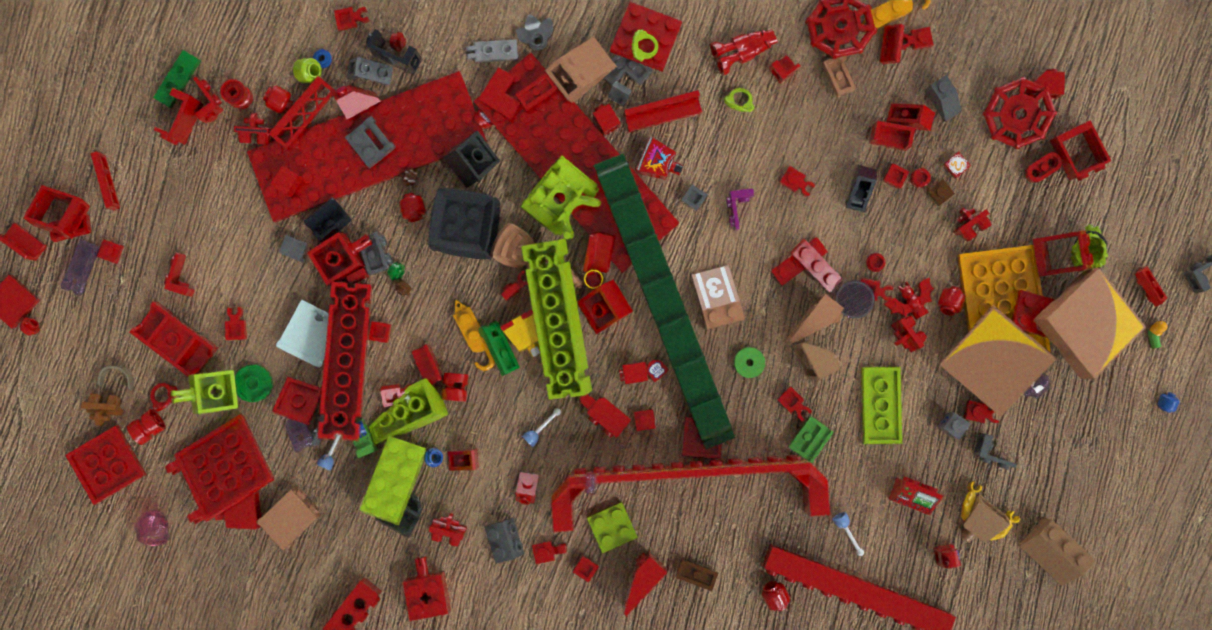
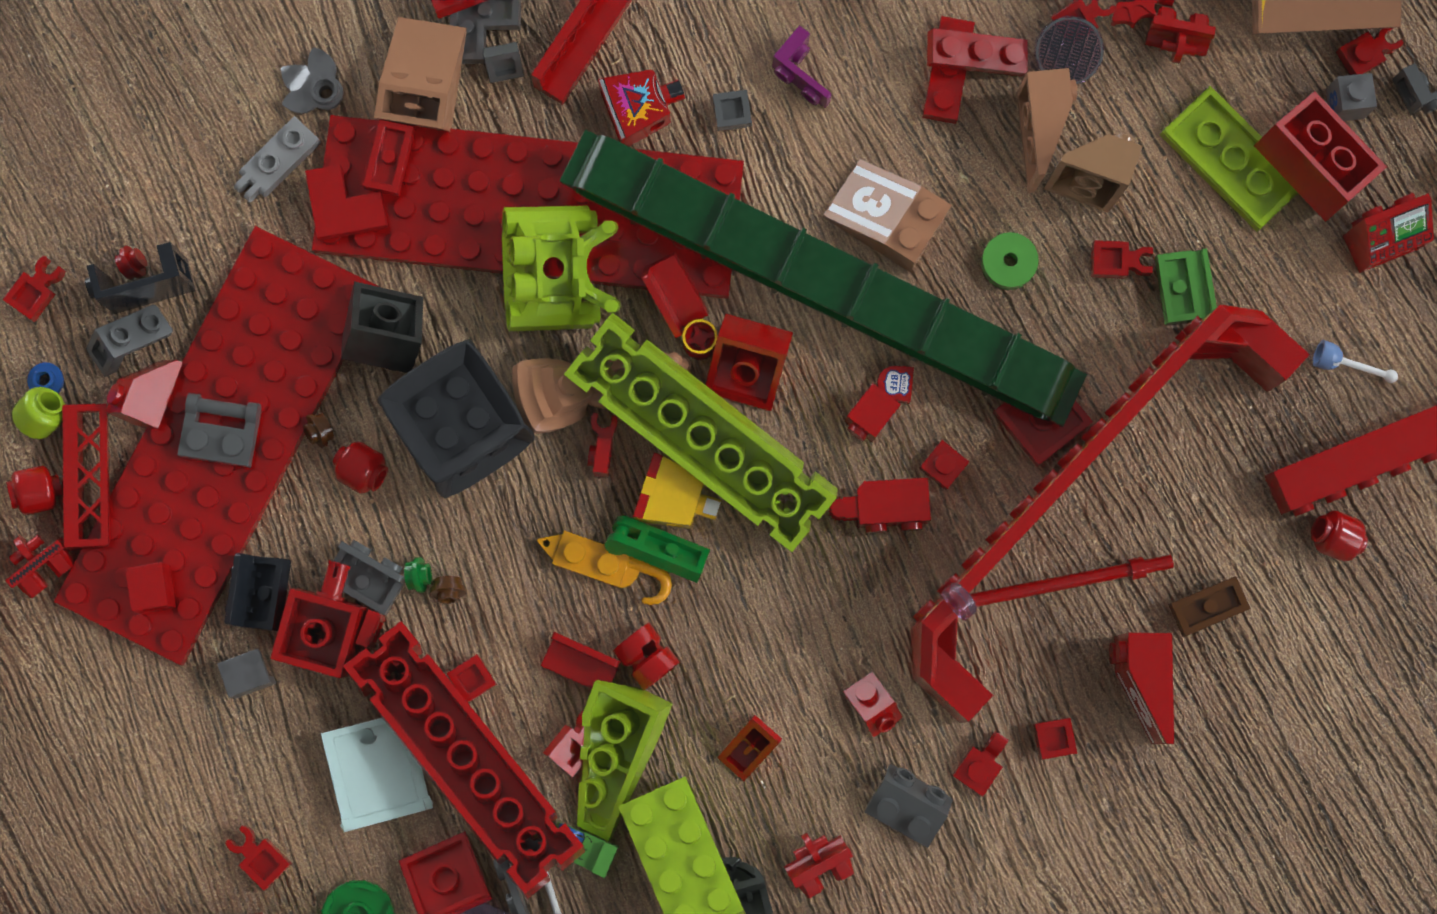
camera: 50 degrees left, 5 degrees down
red bracket [164,252,195,297] -> none
blue plate [424,448,443,467] -> none
red tile [473,110,493,129] -> none
hinge [522,408,561,447] -> none
lime plate [587,501,638,553] -> none
red brick [593,104,621,136] -> none
none -> red bar [962,555,1174,609]
none -> red brick [1254,91,1387,222]

